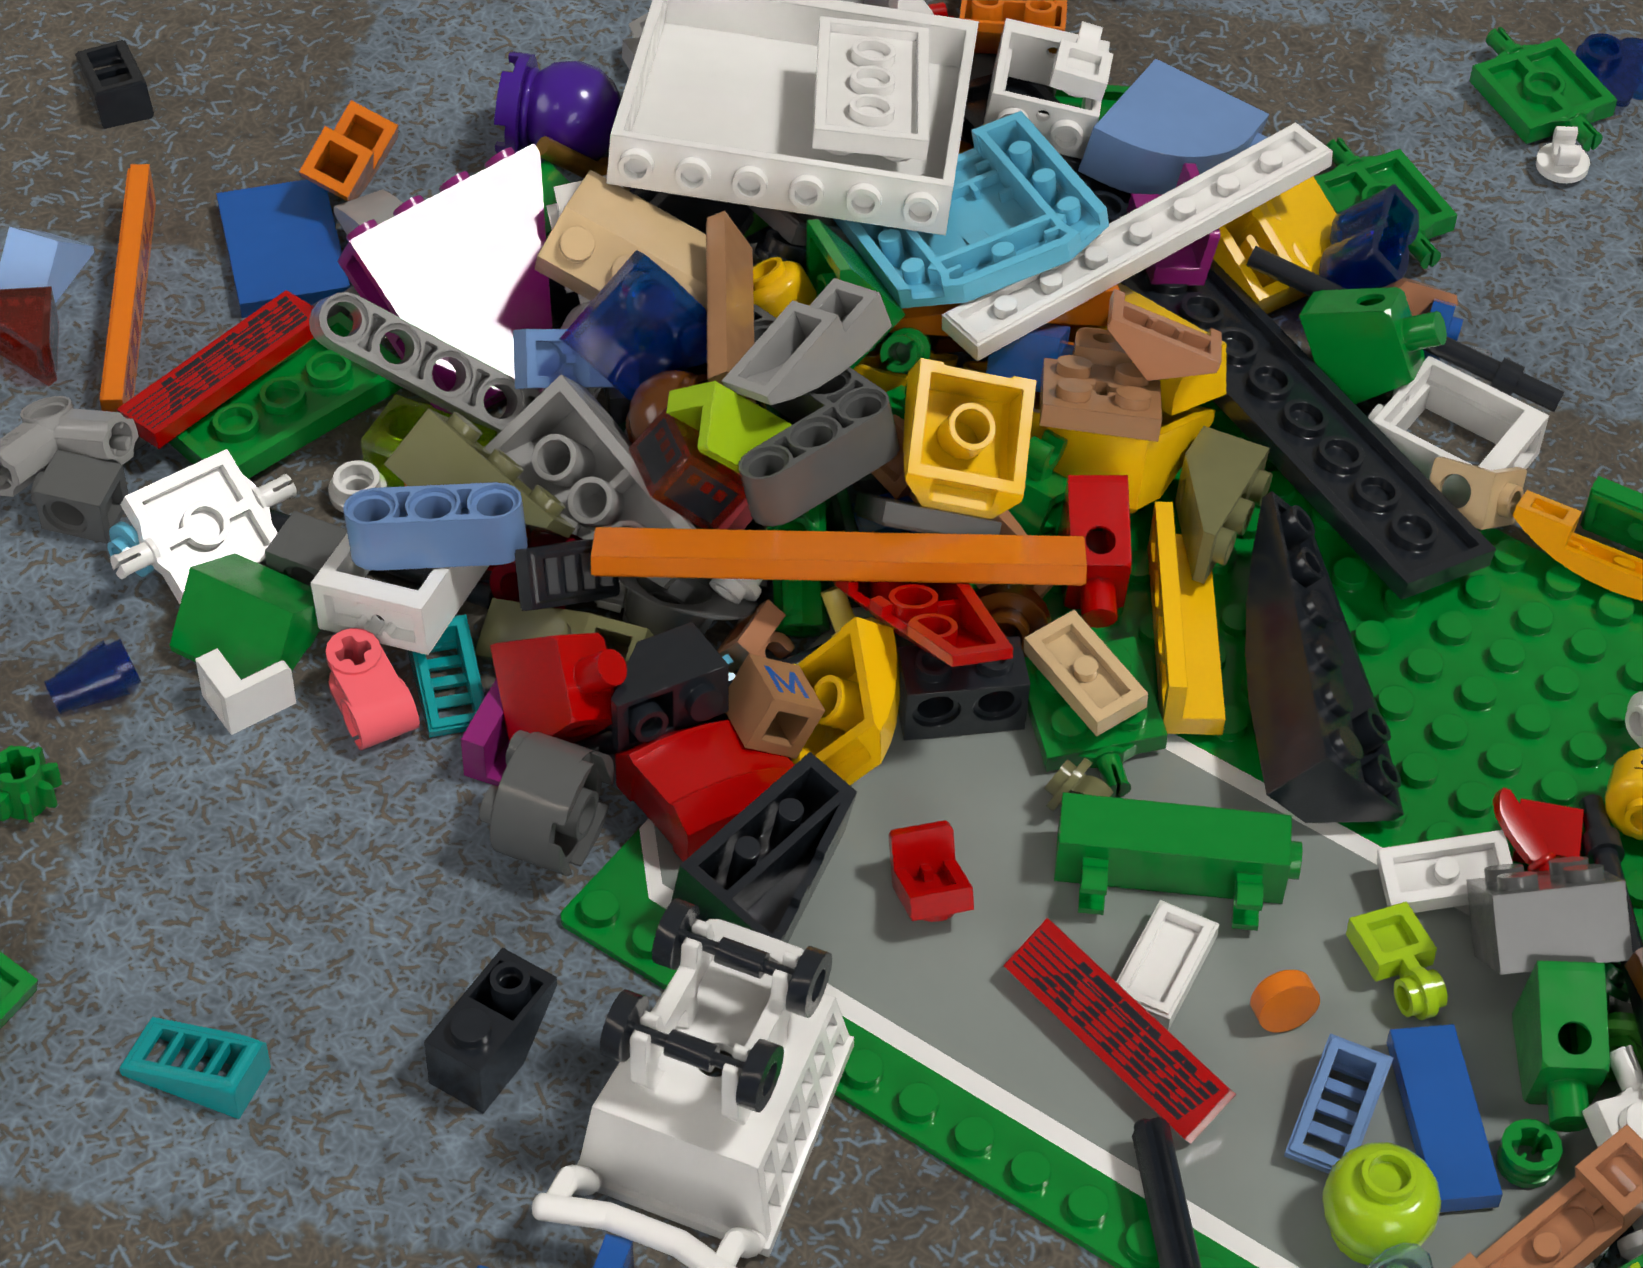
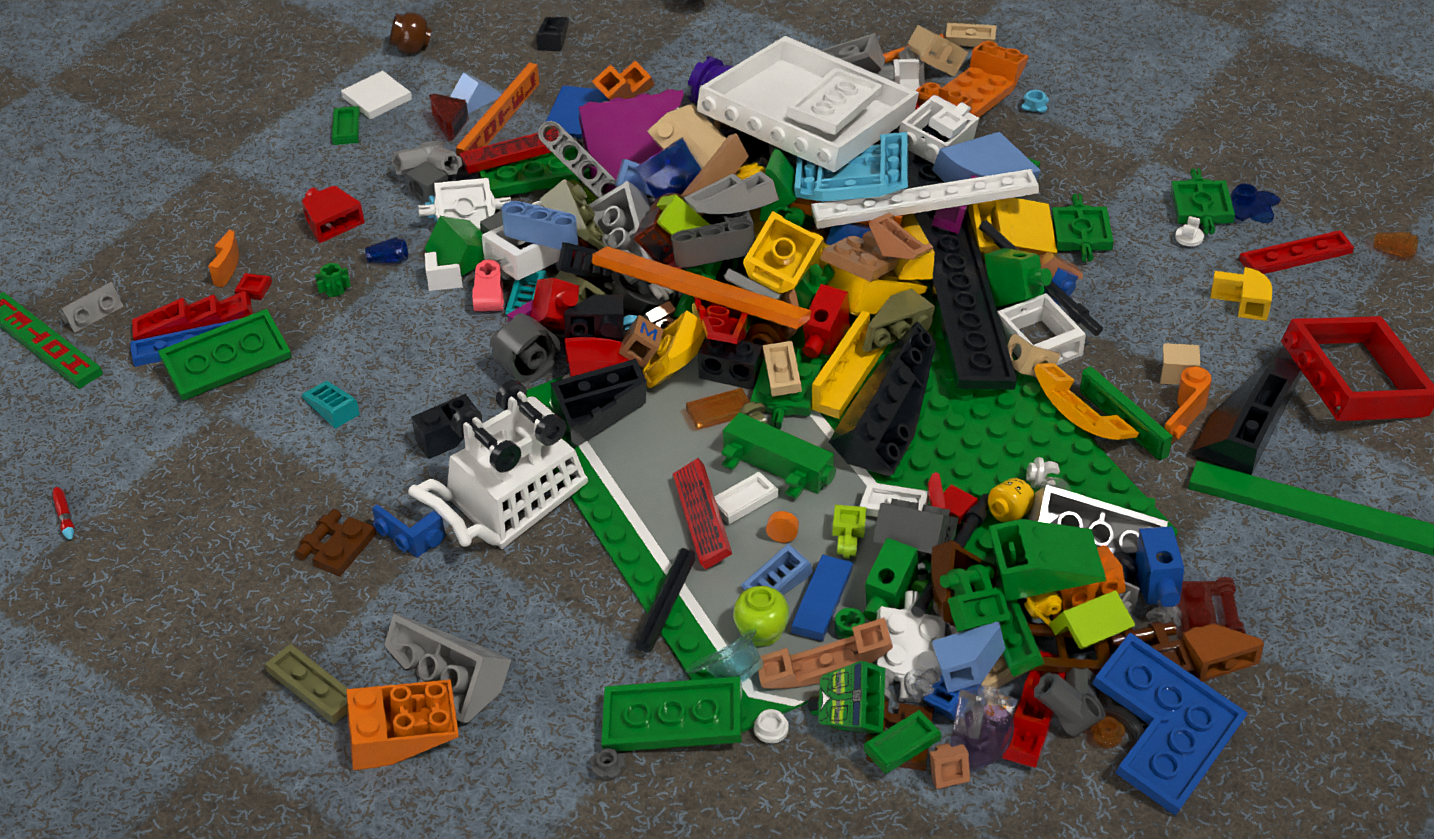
camera: 30 degrees right, 5 degrees down
red bracket [888,820,974,922] -> none
clear blue brick [1319,184,1419,289] -> none
none -> clear orange tile [686,388,750,430]

